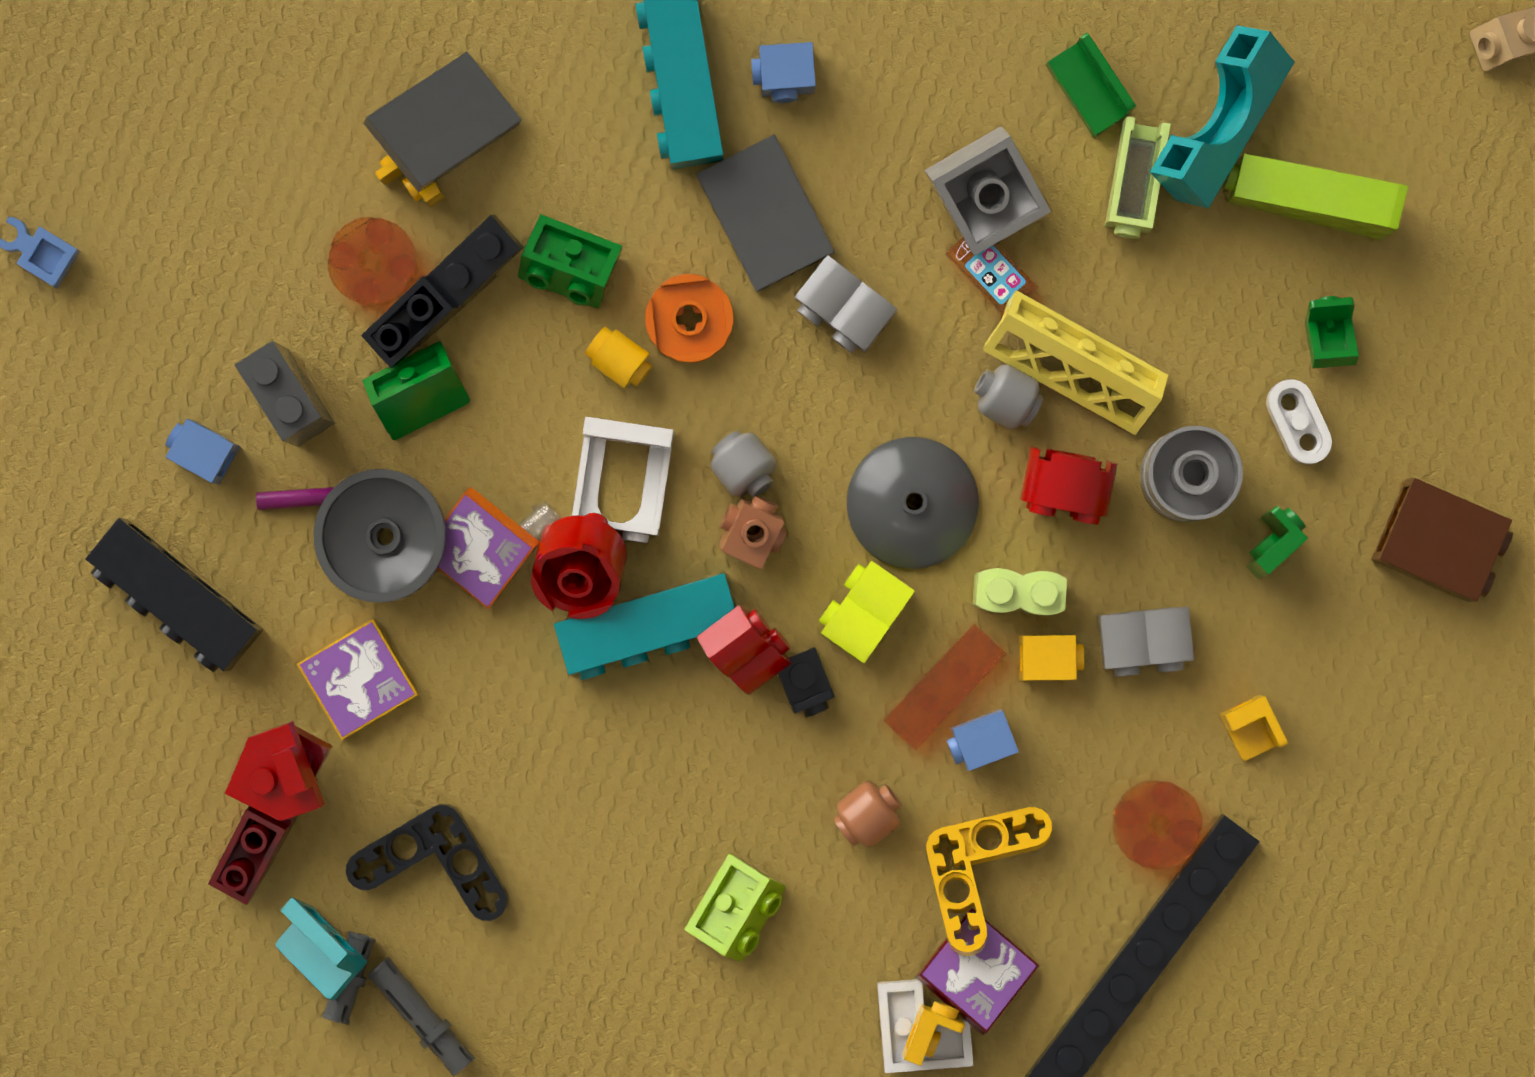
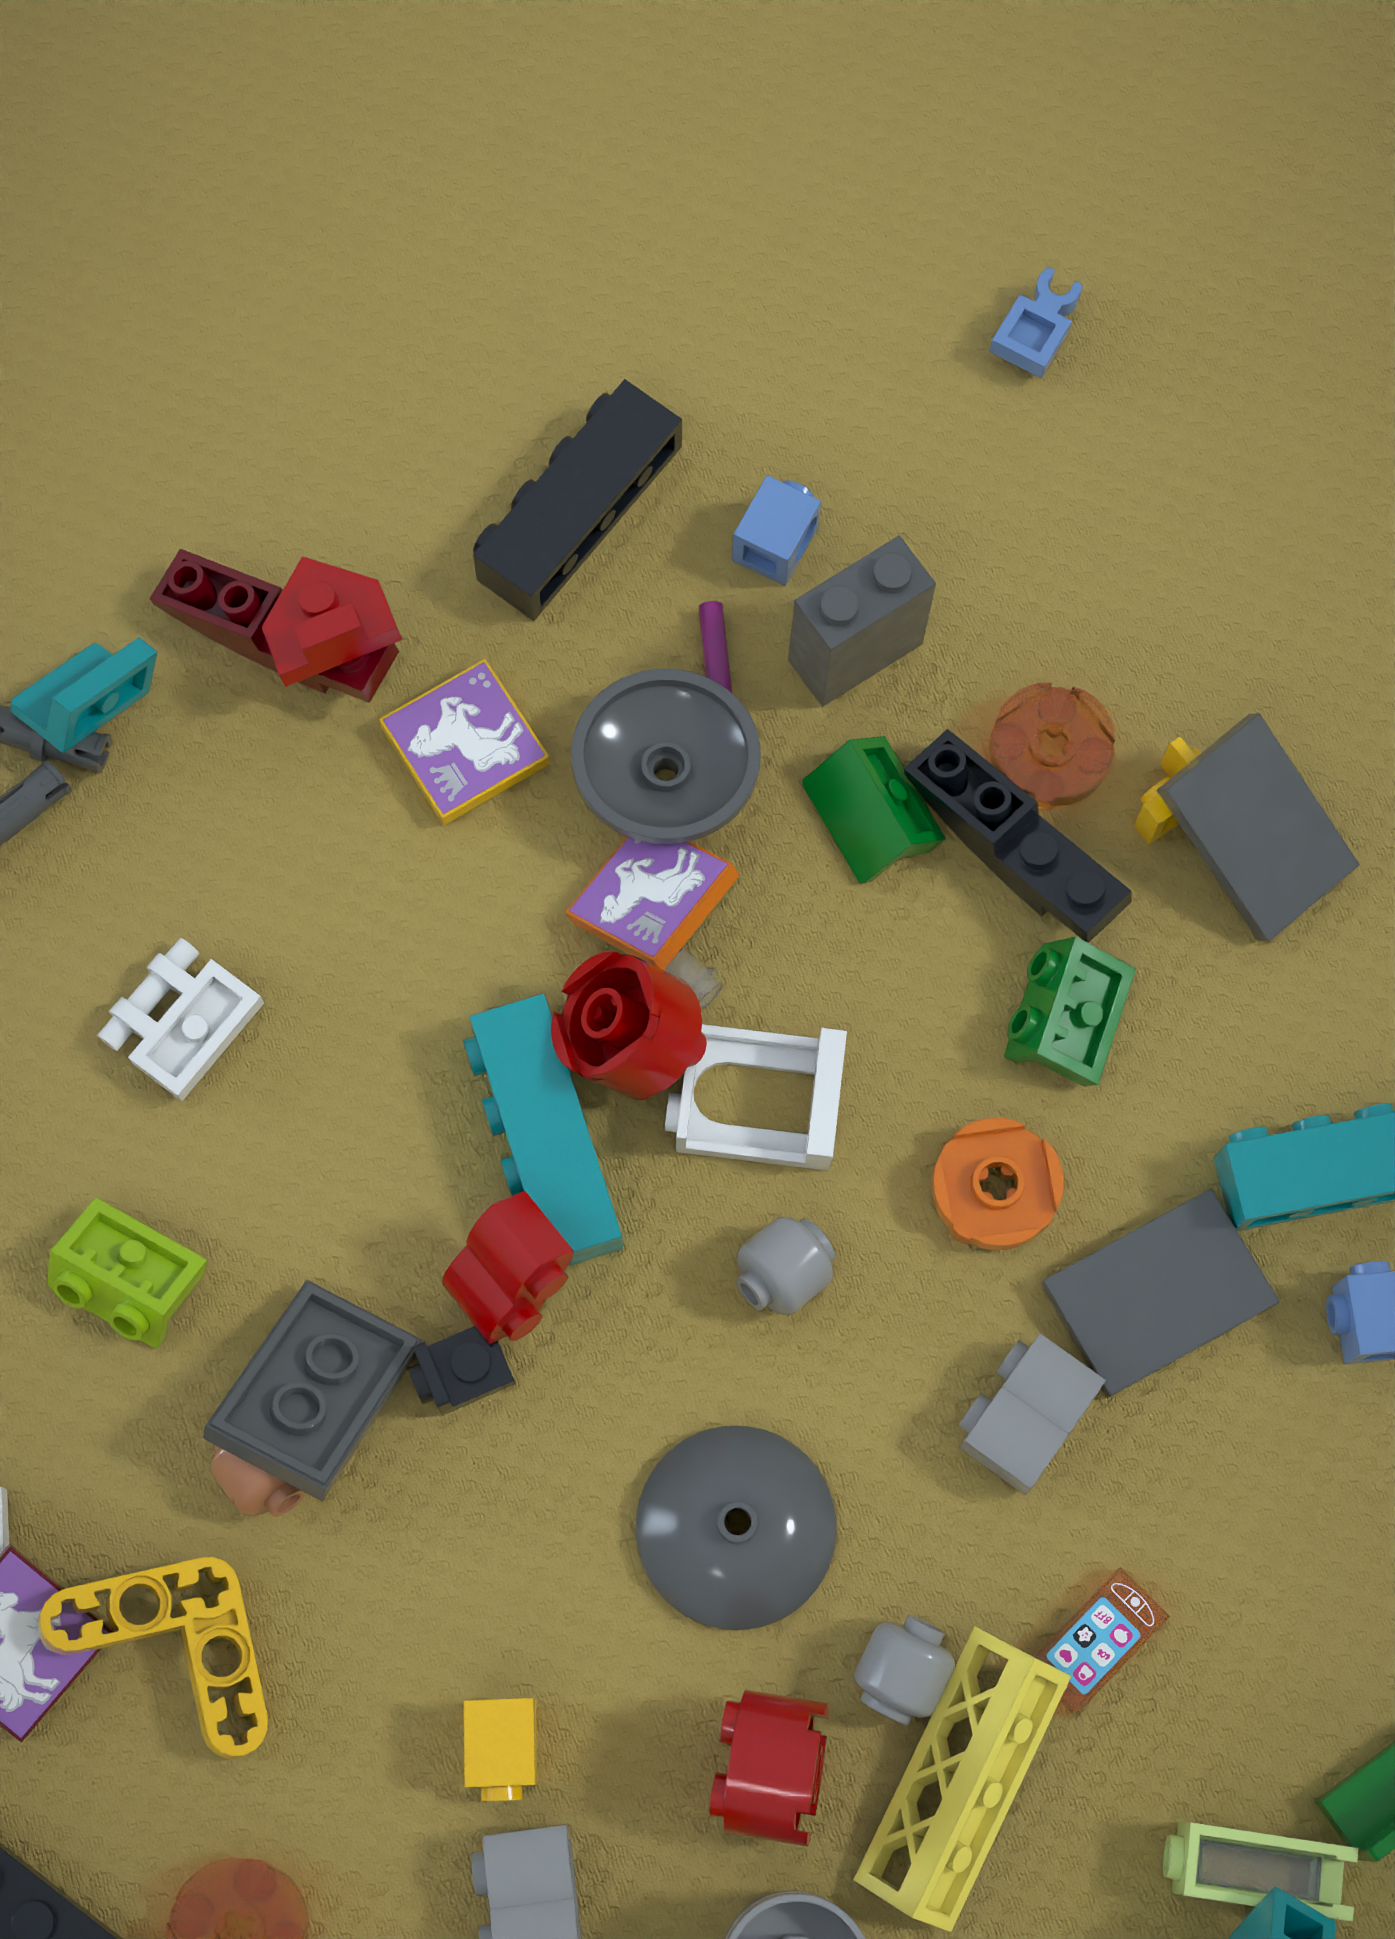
camera: 90 degrees right, 15 degrees down
black beam [346,804,509,921] -> none
yellow brick [584,326,652,389] -> none
nougat brick [719,495,787,570] -> none
neon yellow brick [818,560,915,664] -> none
clear orange tile [883,624,1006,750] -> none
light grey slope [924,126,1051,256] -> none
medium blue brick [946,709,1019,771] -> none
yellowish green brick [973,568,1067,615] -> none
none -> white plate [97,938,264,1101]
none -> dark grey tile [203,1280,422,1502]

